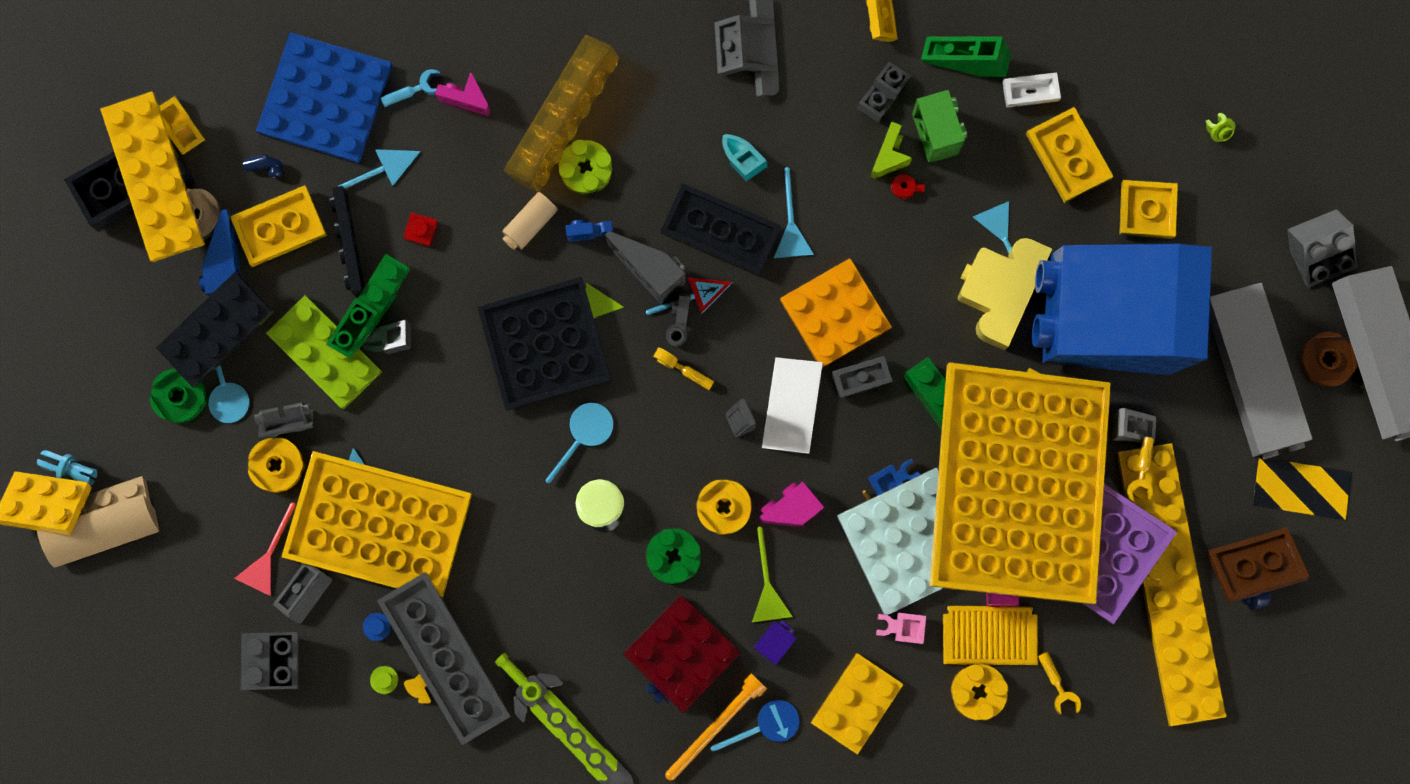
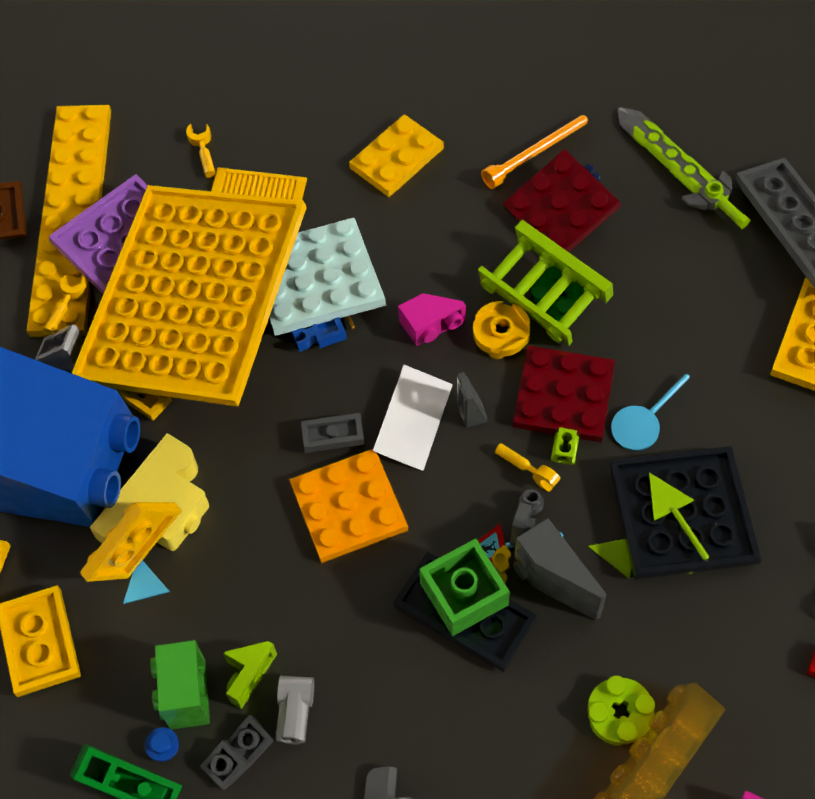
camera: 170 degrees left, 20 degrees down
tan brick [502,192,558,250] -> none
blue plate [565,220,613,242] -> none
yellowish green piece [576,479,624,532] -> none
blue piece [711,700,799,752] -> none
teal plate [722,134,768,181] -> none
lime piece [752,526,793,622] -> none
dark purple brick [754,621,797,665] -> none
medium azure piece [774,167,814,258] -> none
bright pink plate [876,613,926,644] -> none
red piece [891,174,925,199] -> none
green brick [903,357,946,431] -> none
yellow plate [951,664,1008,720] -> none
white piece [1003,72,1061,108] -> none
none -> yellow plate [80,502,182,582]
none -> blue plate [145,727,179,762]
none -> light grey piece [276,675,314,745]
none -> bright green brick [419,538,510,636]
none -> lime fence [478,220,613,346]
none -> yellow piece [492,545,511,583]
none -> dark red plate [513,345,615,443]
none -> lime piece [551,427,579,465]
none -> lime piece [649,472,709,560]

